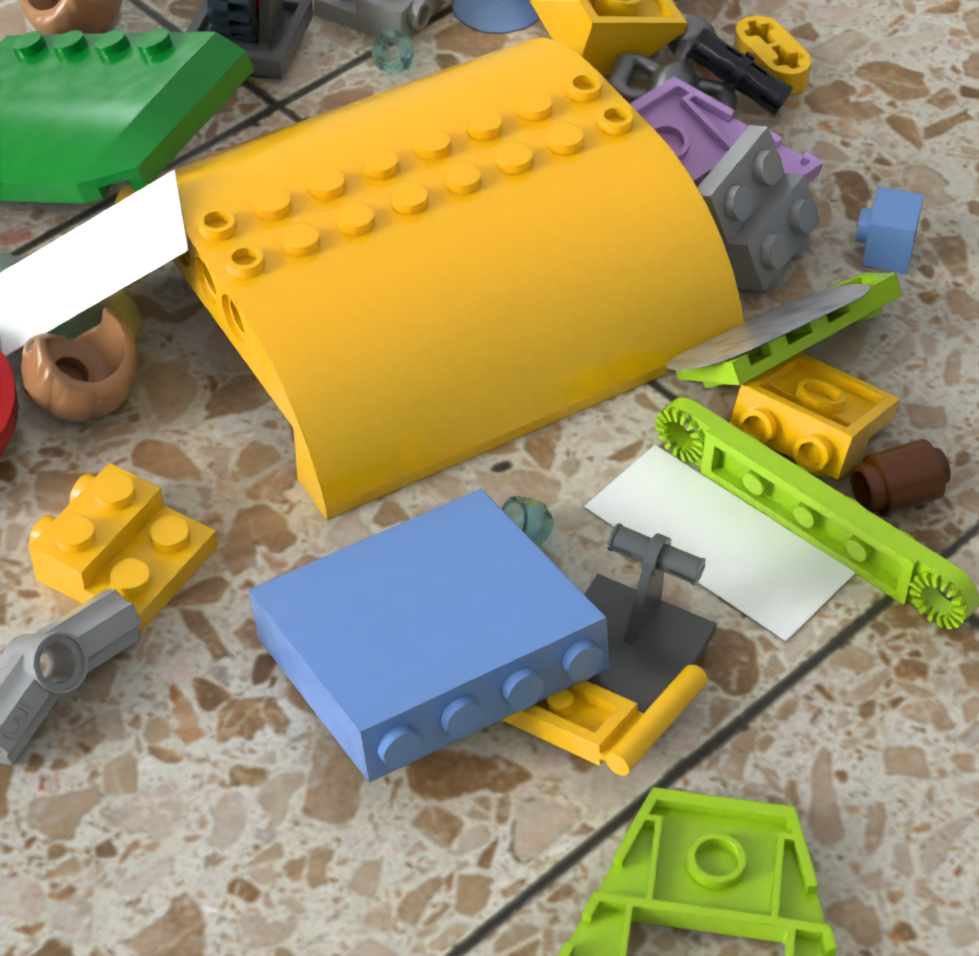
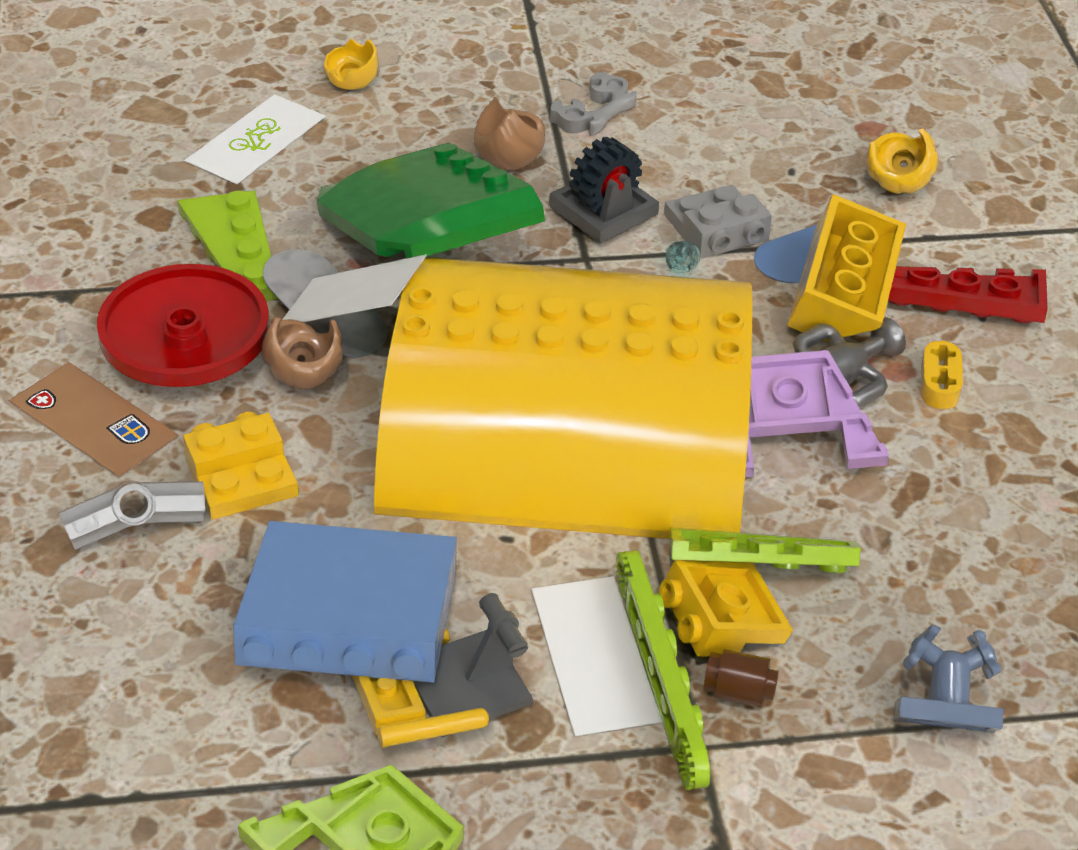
camera: 35 degrees right, 5 degrees down
clear light blue hinge [502,496,554,546] -> none
flat silver sticker [666,284,870,370] -> none
black pin [685,27,794,116] -> none
light grey plate [697,125,820,292] -> none
medium blue plate [855,186,924,275] -> none

